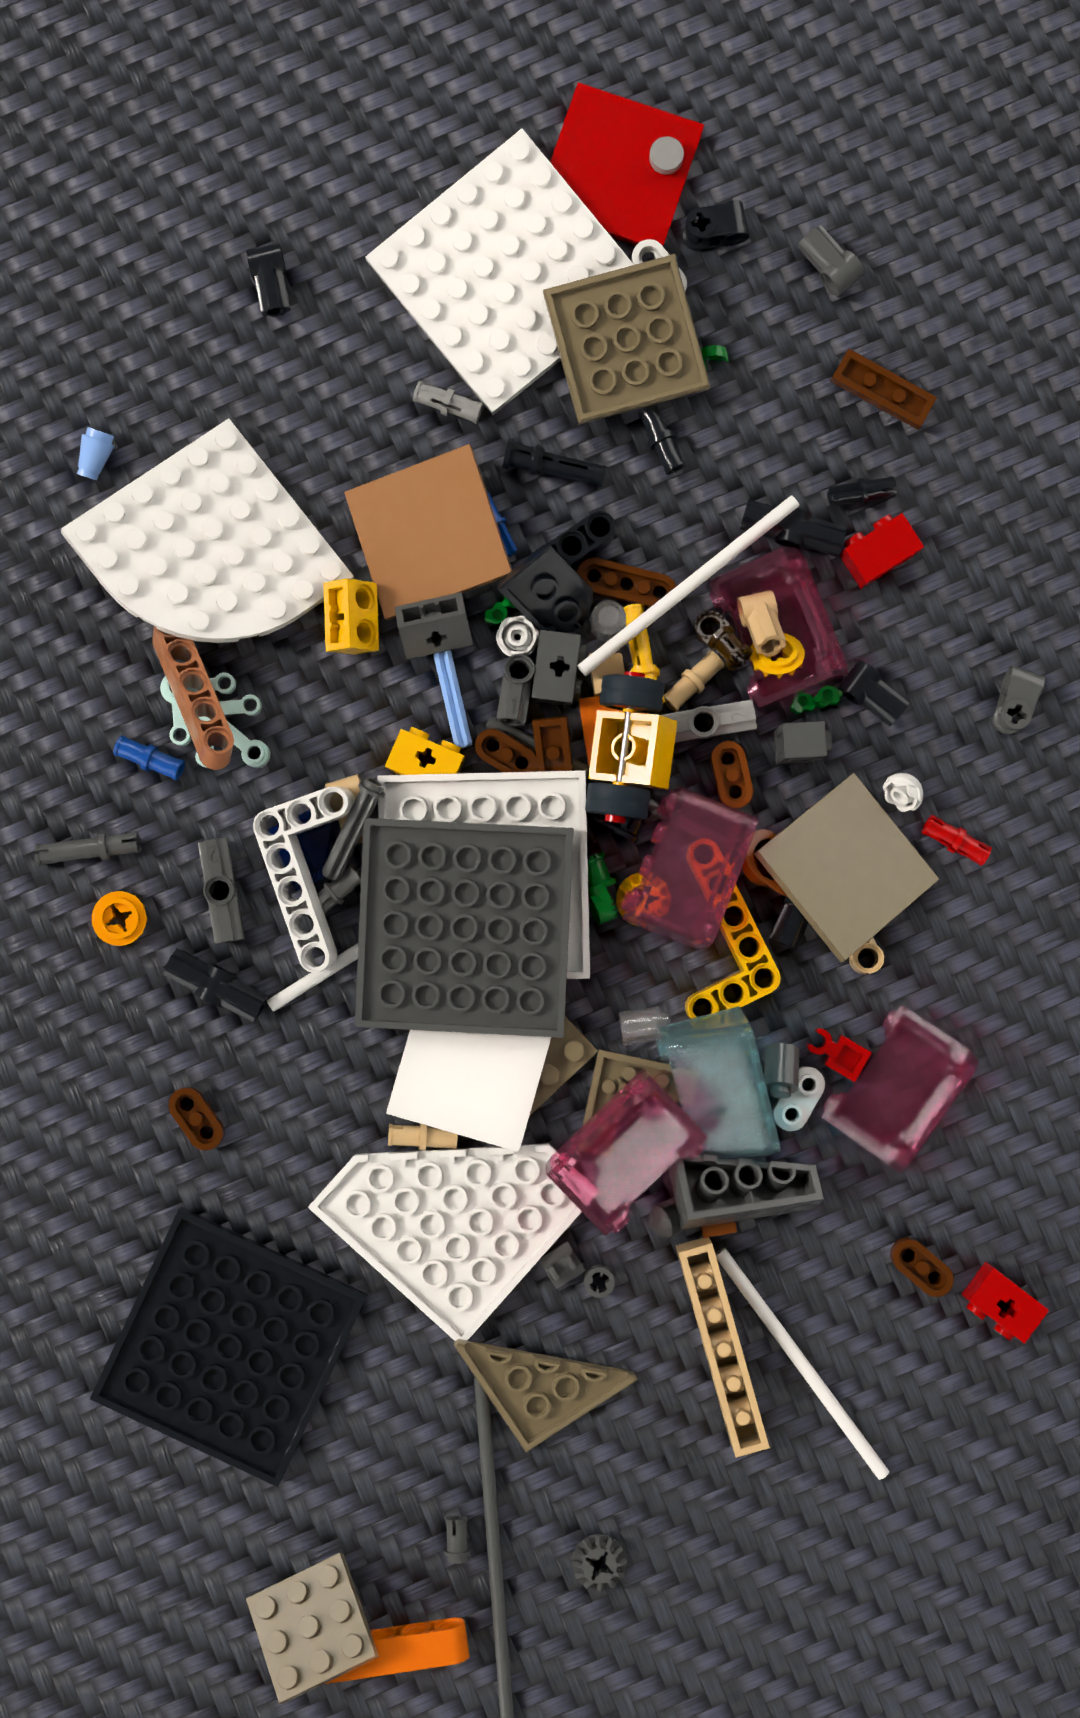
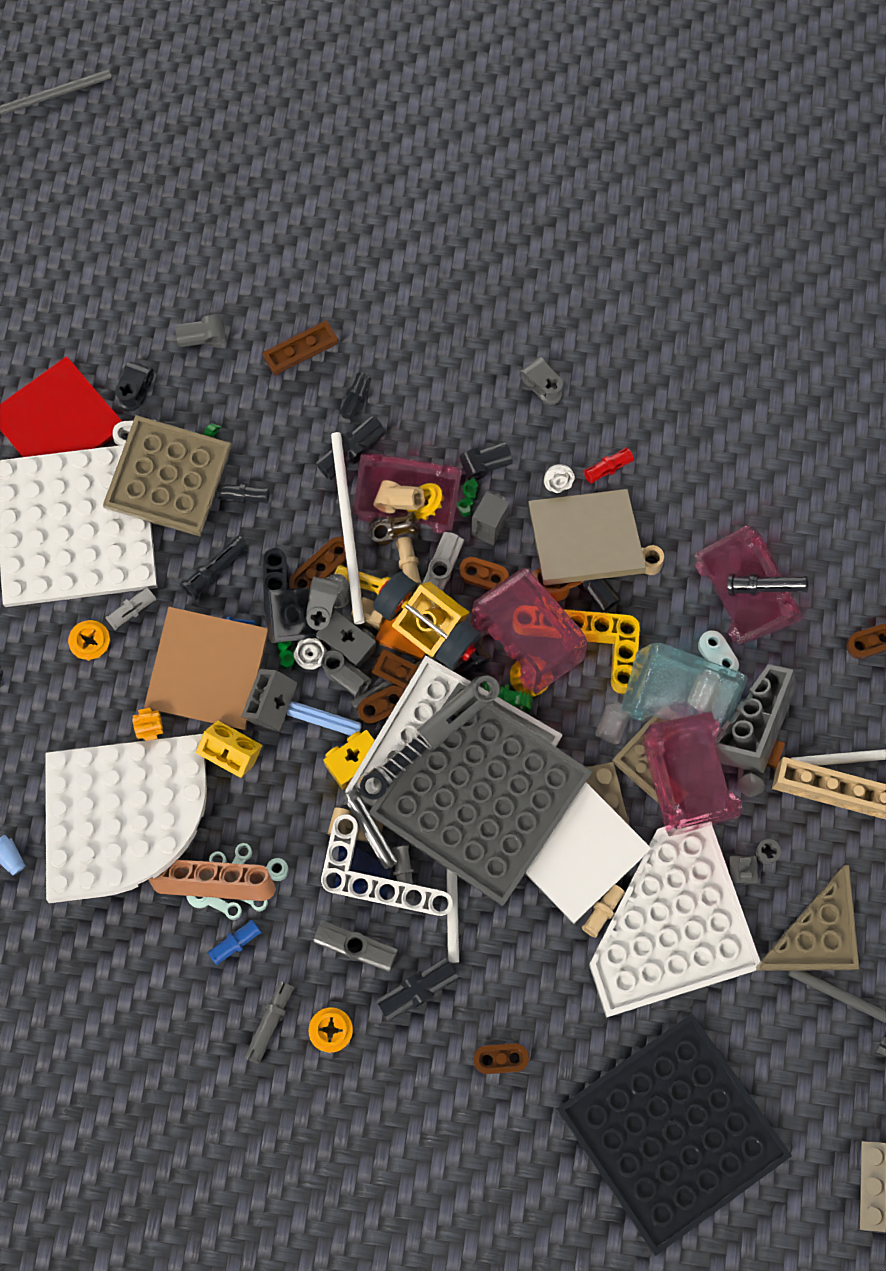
camera: 55 degrees left, 15 degrees down
light grey tile [649,136,684,175] -> none
dark grey brick [764,1043,799,1098] -> none
red plate [806,1028,872,1082] -> none
red brick [839,513,924,589] -> none
none -> light orange gear [68,620,111,661]
none -> light orange gear [132,707,163,741]
none -> piece [307,576,339,630]
none -> piece [357,676,500,800]
none -> clear brick [686,670,723,713]
none -> black pin [728,573,809,596]

